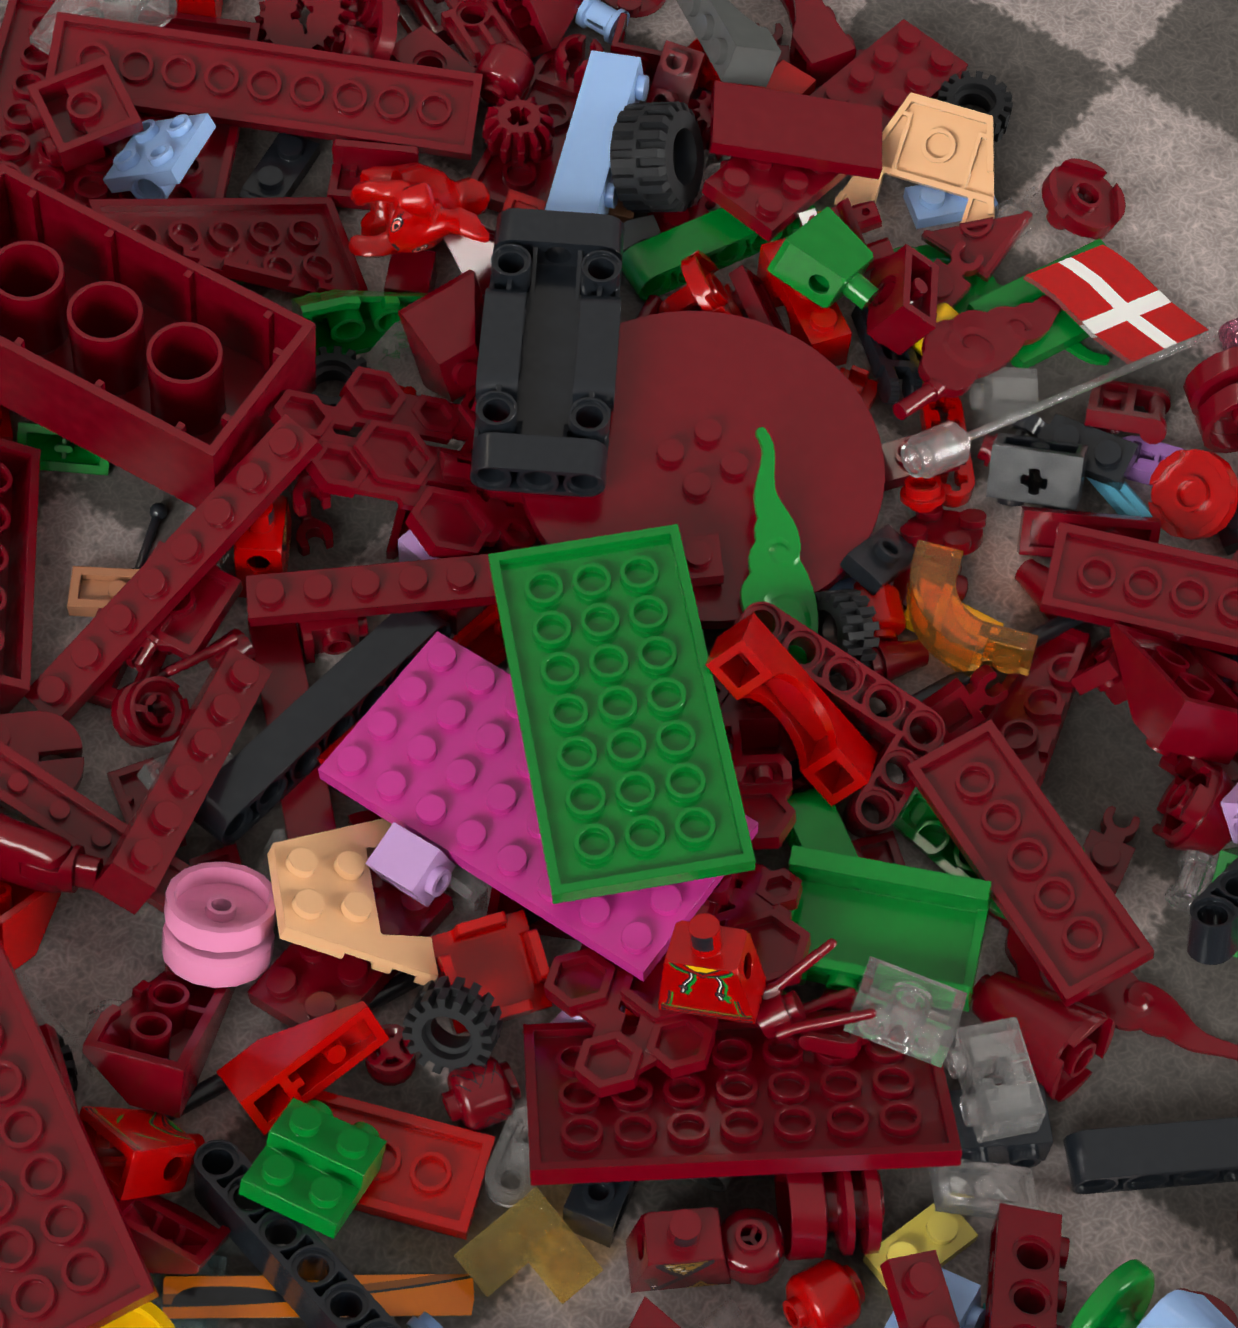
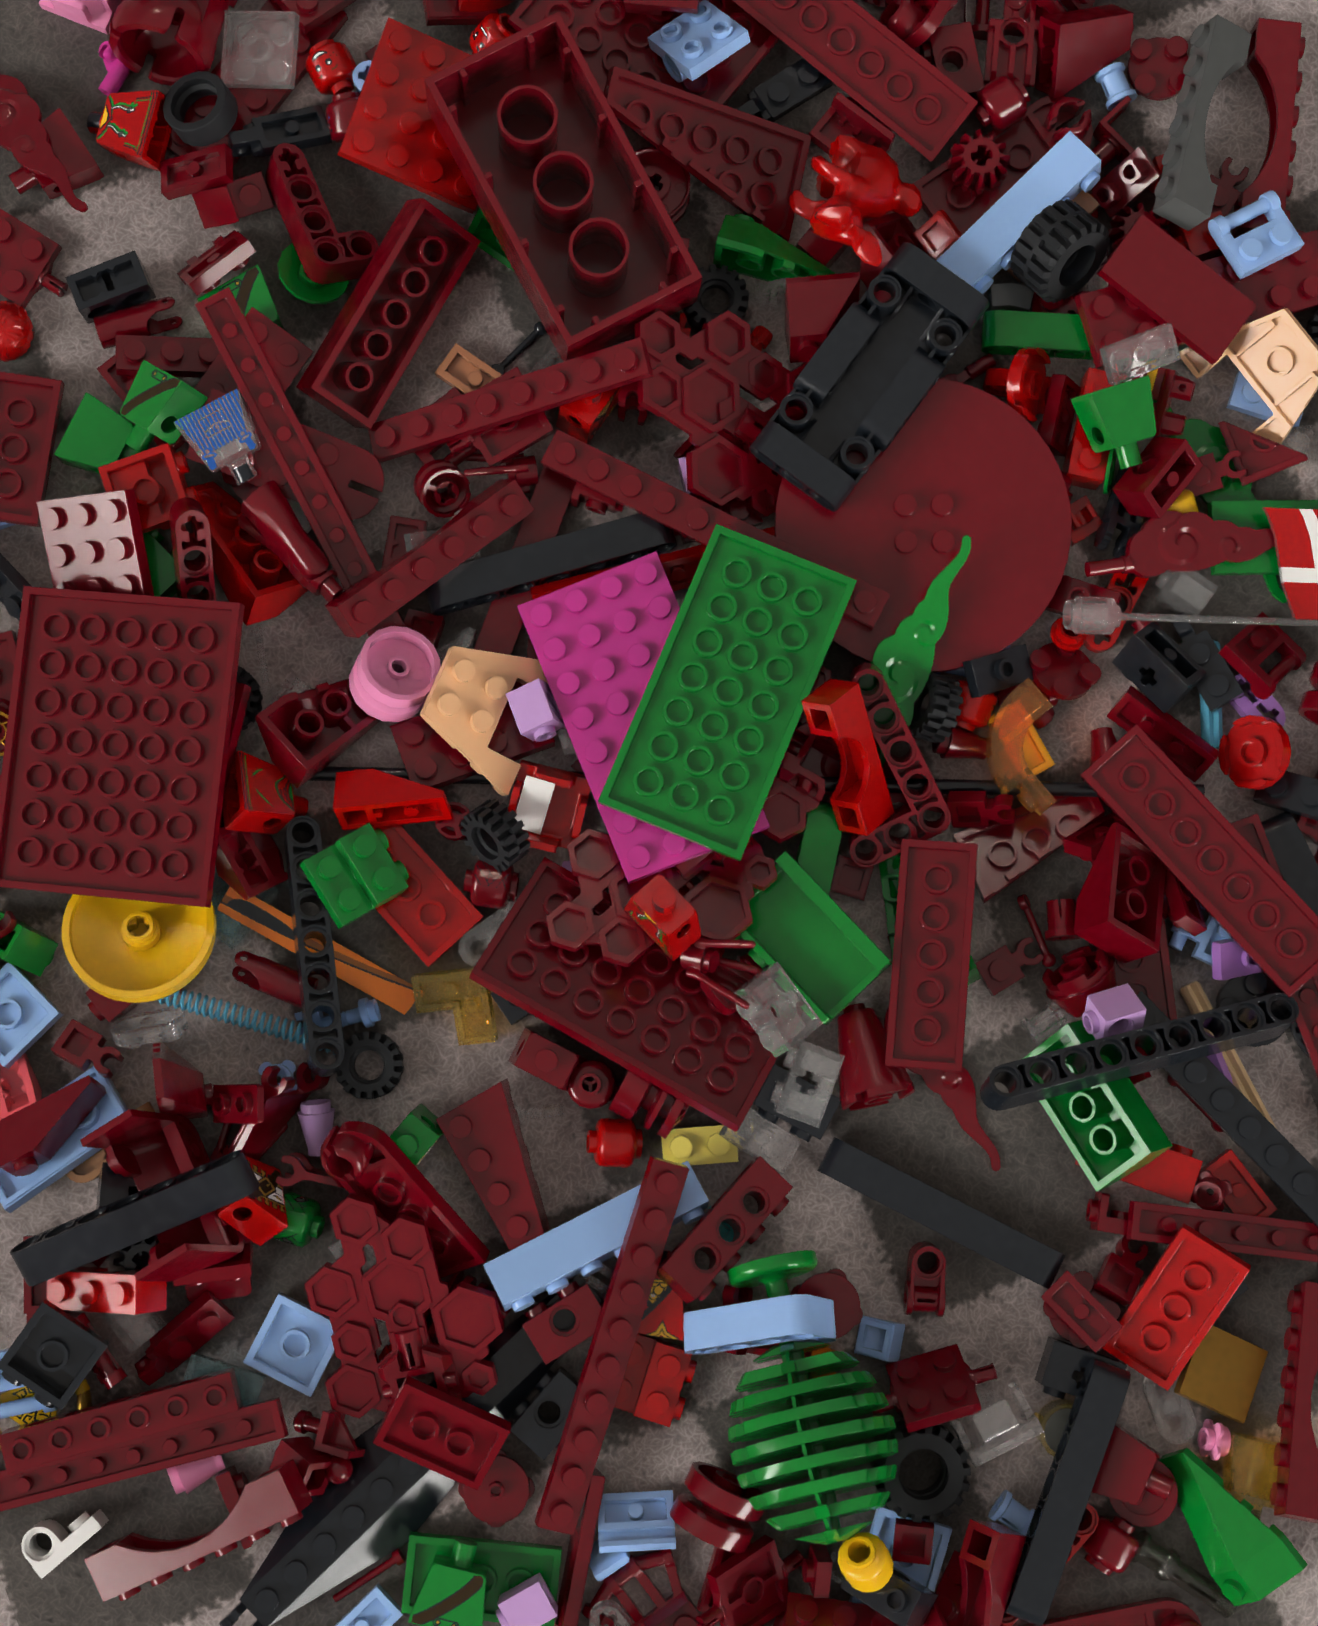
camera: 25 degrees right, 25 degrees up
none -> white sticker [515,775,555,835]
none -> dark red hinge [1017,894,1056,967]
none -> dark red bush [1044,899,1081,941]
none -> clear plate [1099,323,1181,385]
none -> green piece [1103,449,1117,495]
none -> light blue plate [1208,190,1304,280]

